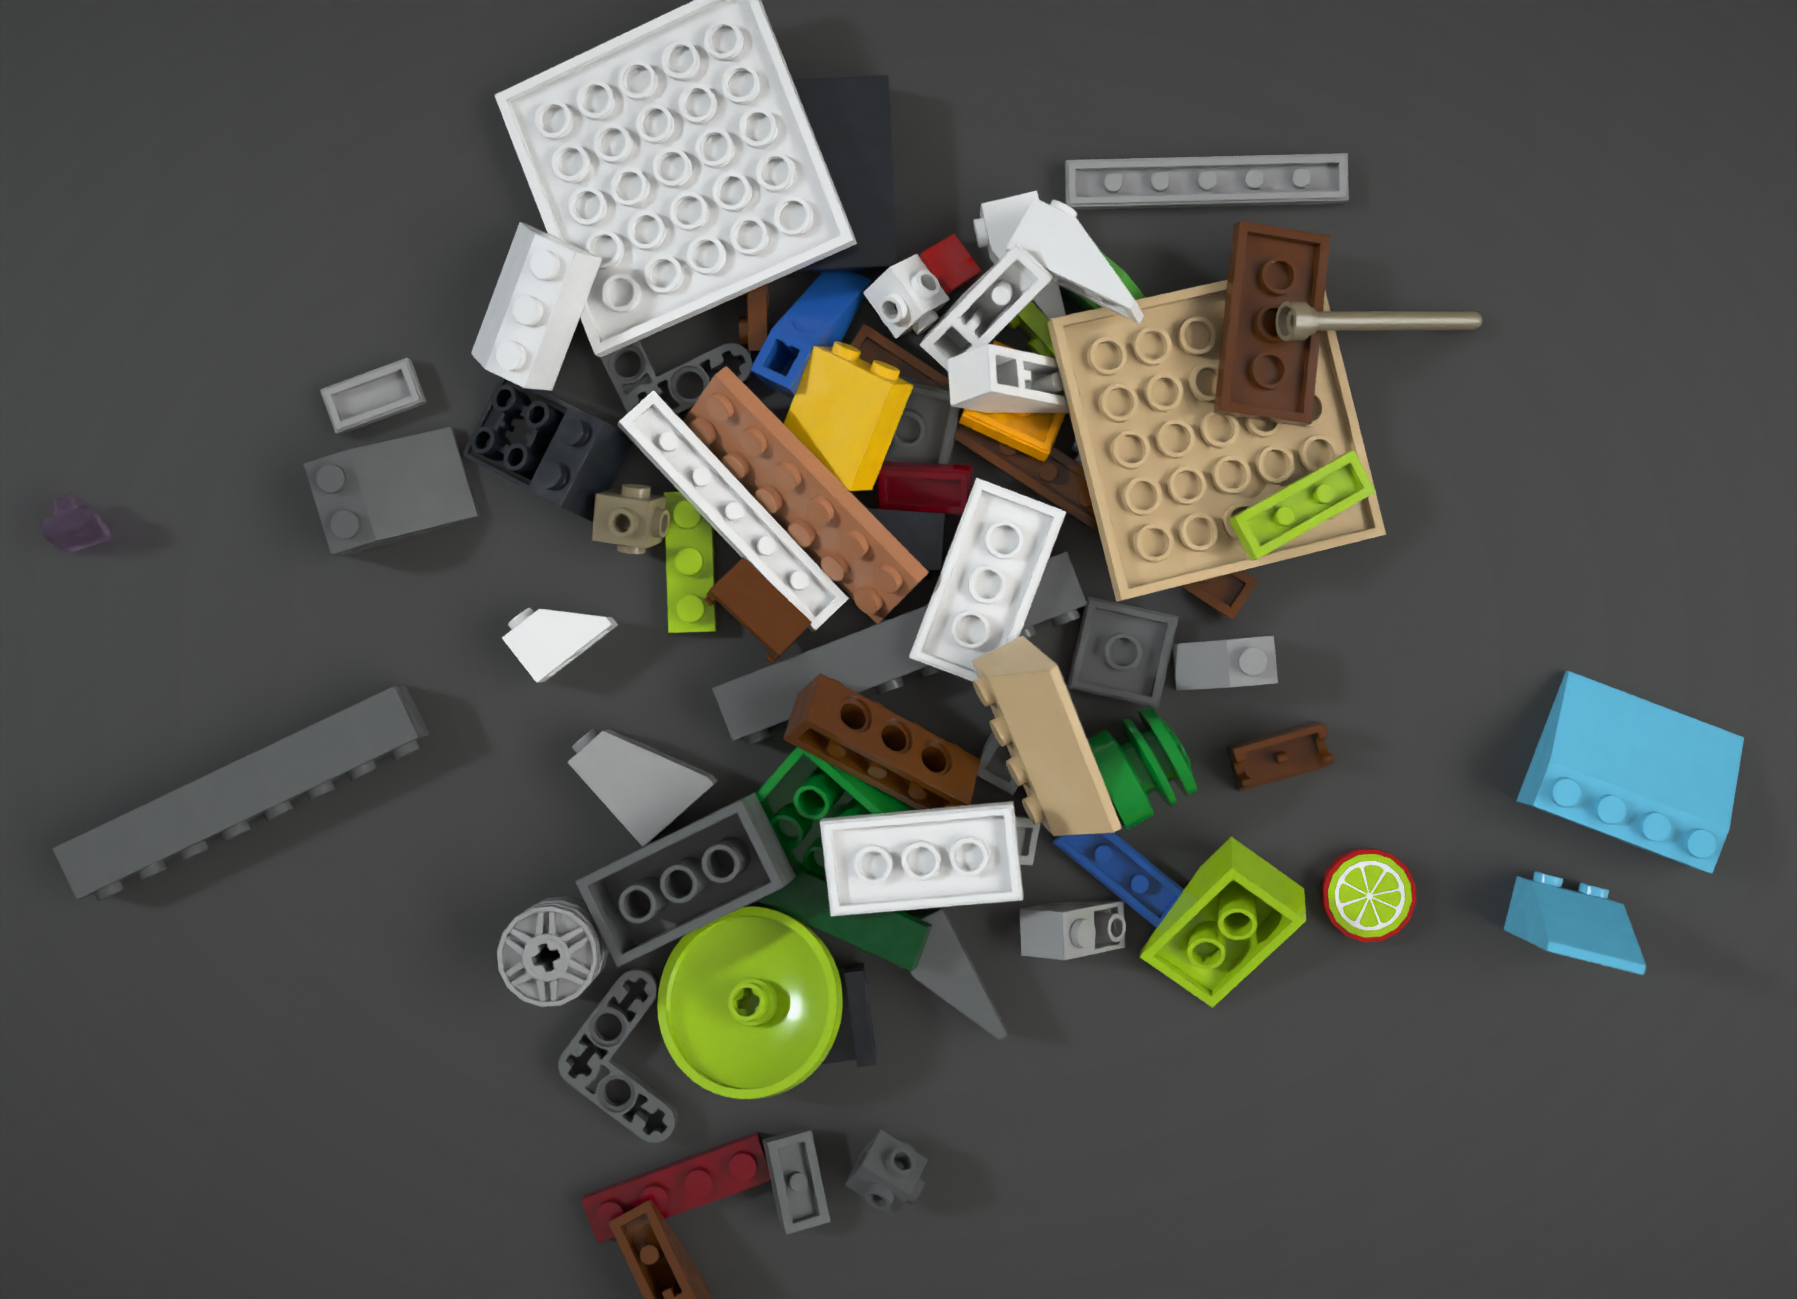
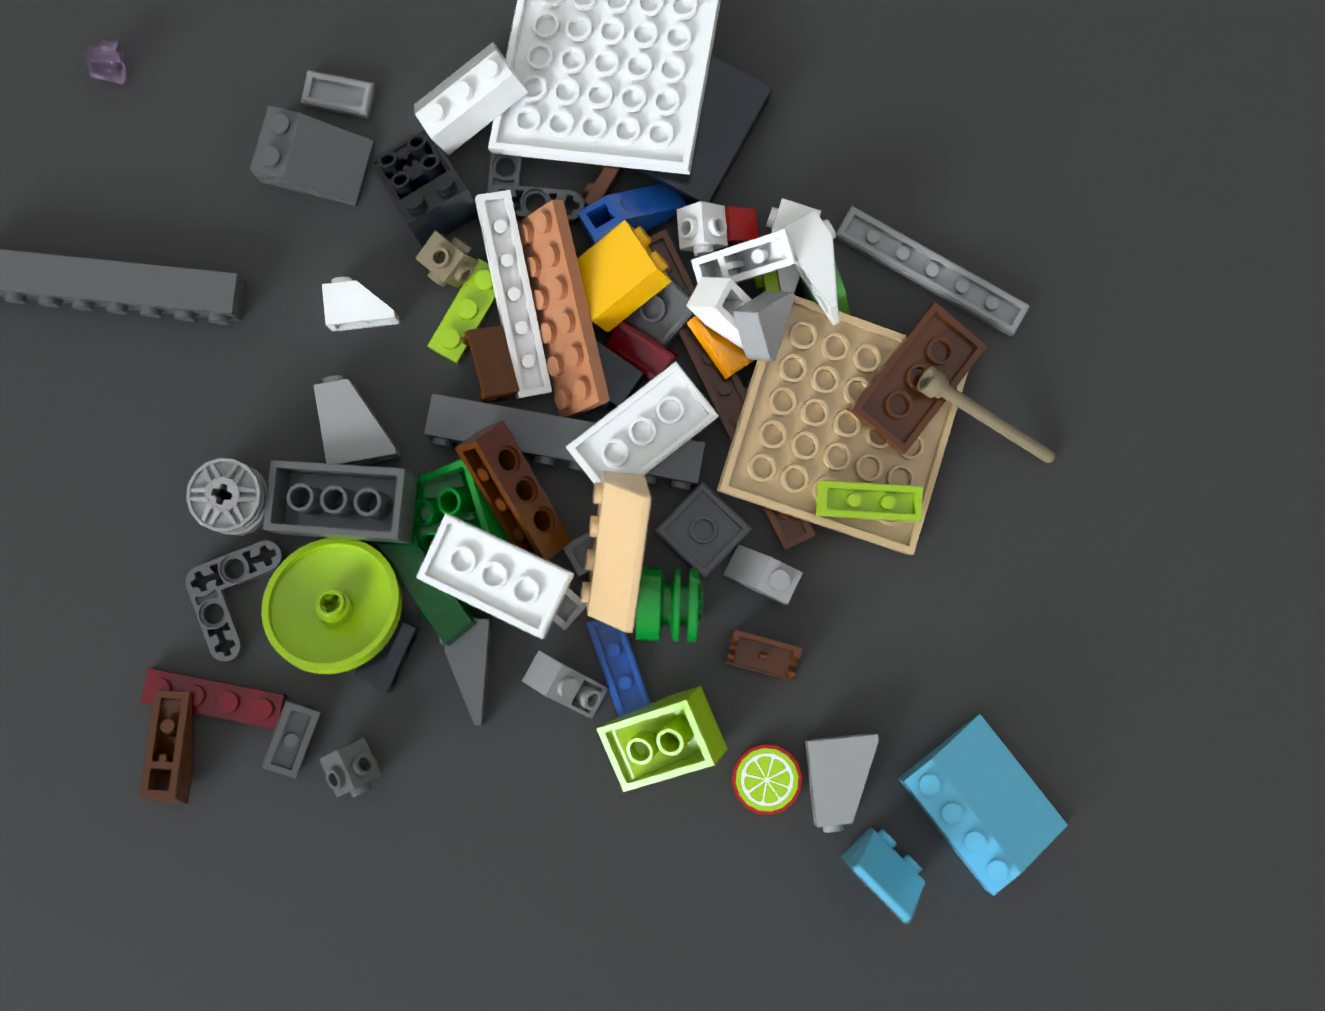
camera: 30 degrees right, 5 degrees down
none -> light grey slope [733,291,795,361]
none -> light grey slope [805,733,879,832]

